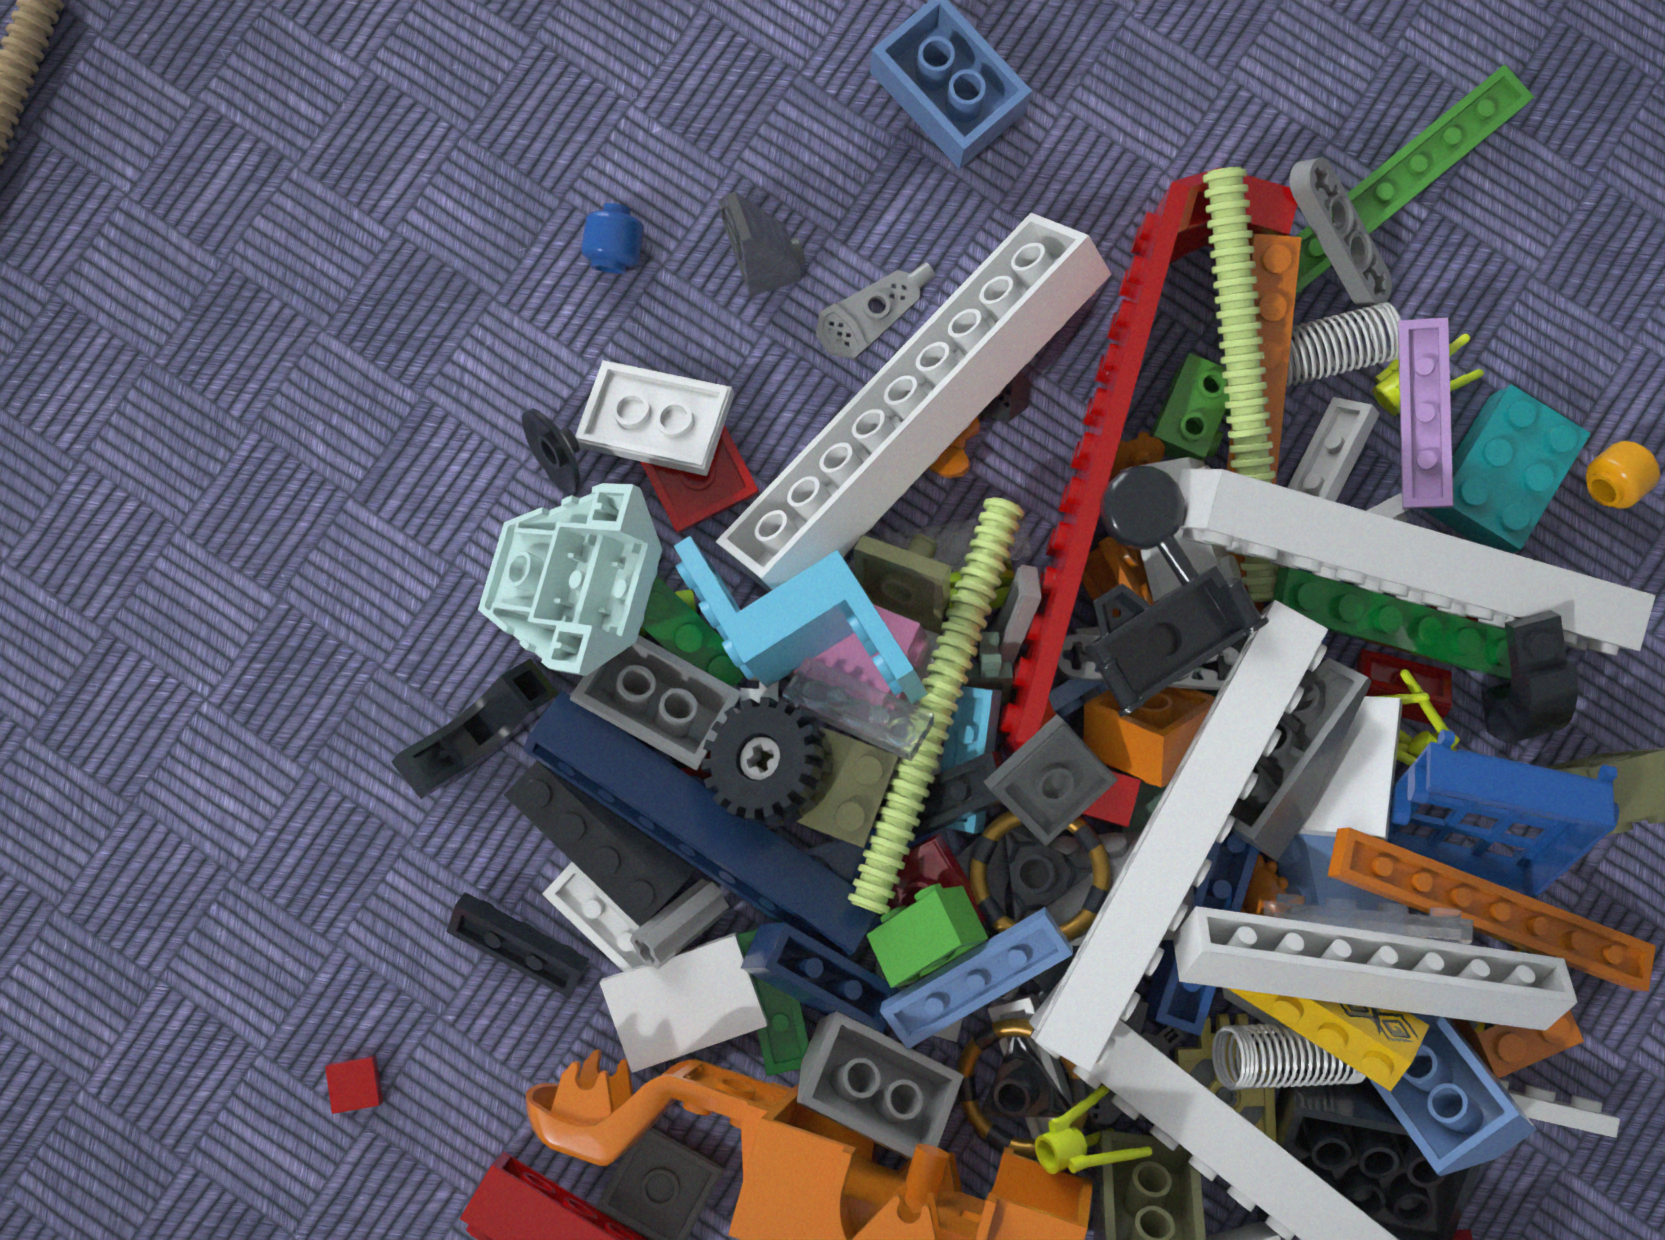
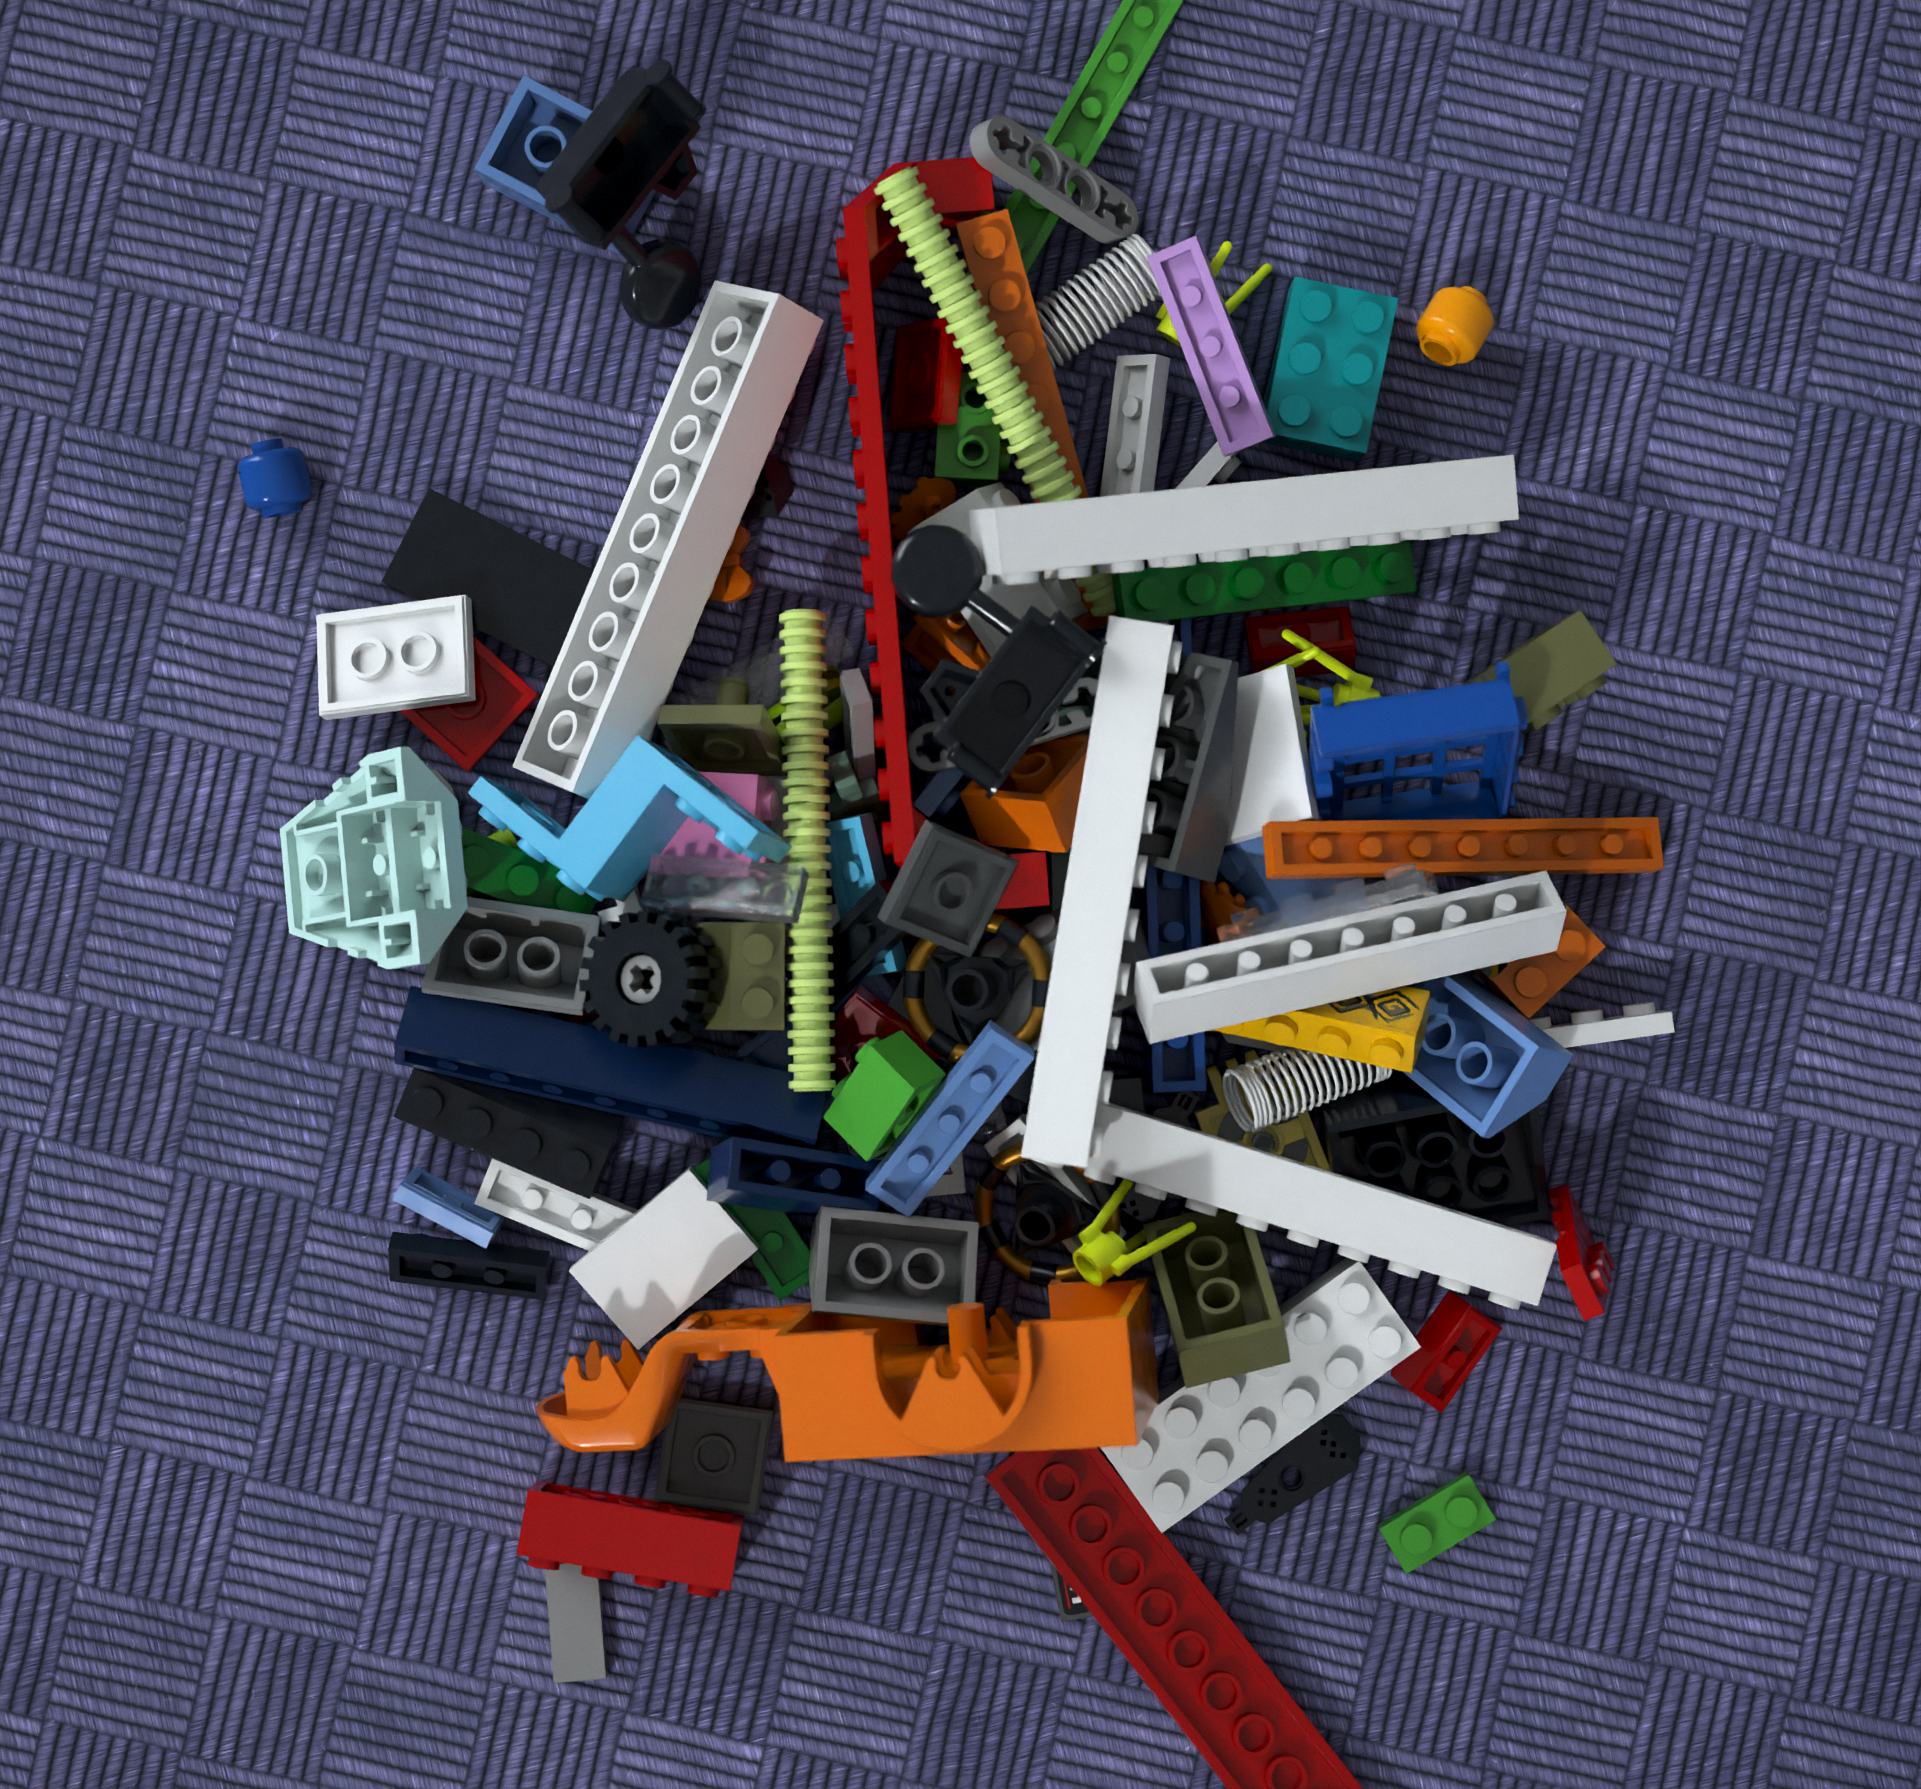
camera: 20 degrees left, 5 degrees up
red tile [325,1055,383,1114] -> none
black arch [391,659,559,799] -> none
black dish [522,408,580,494] -> none
light grey axle [630,879,729,970] -> none
dark grey wedge [718,192,806,297] -> none
light grey piece [816,262,936,360] -> none
black arch [1481,610,1578,743] -> none
none -> black tile [382,488,594,667]
none -> medium blue tile [392,1167,507,1249]
none -> black piece [537,60,706,330]
none -> red tile [888,317,963,433]

